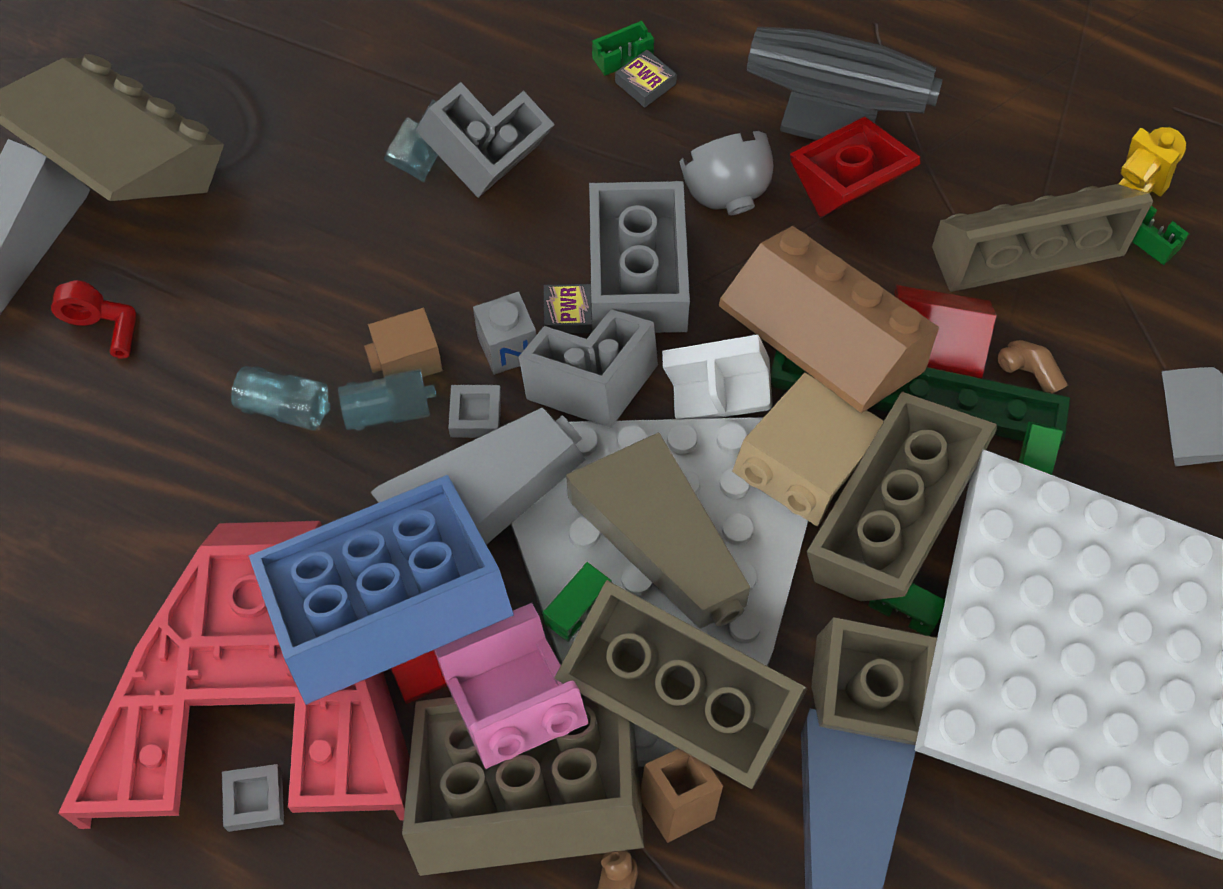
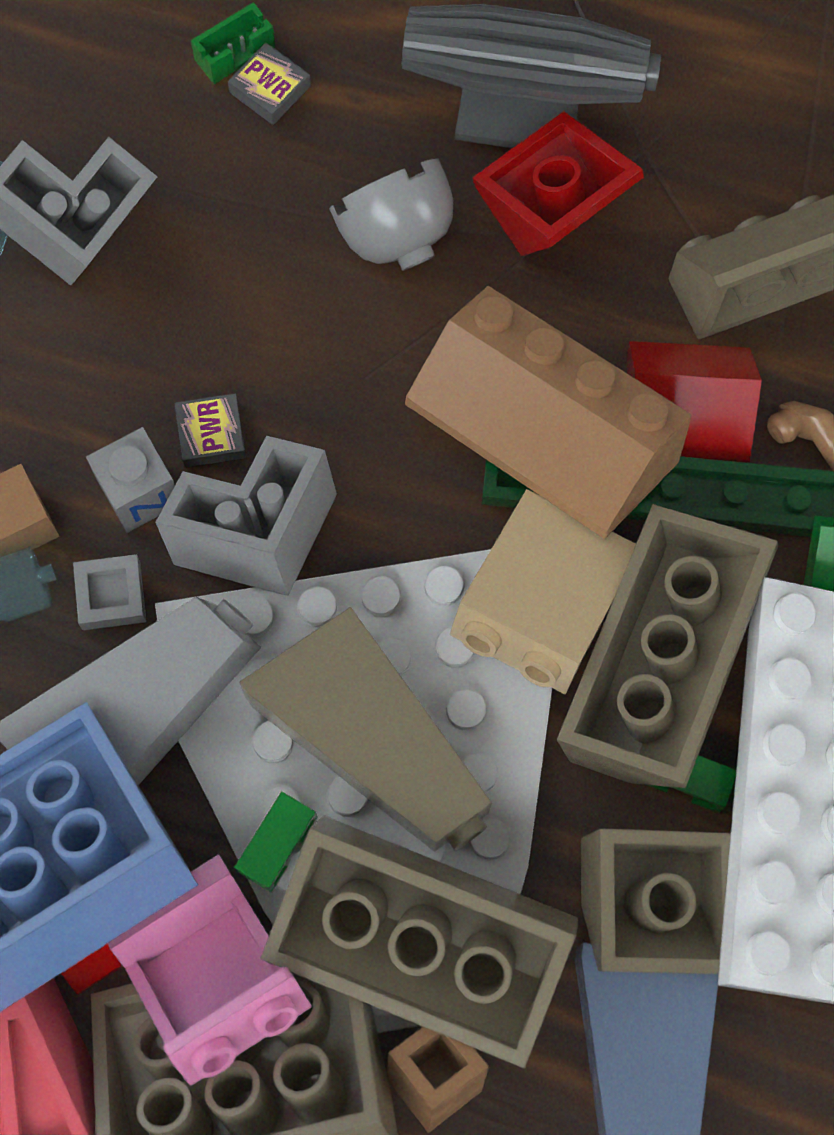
camera: 10 degrees left, 10 degrees up
light grey brick [589,181,690,333] -> none
white panel [662,335,773,419] -> none

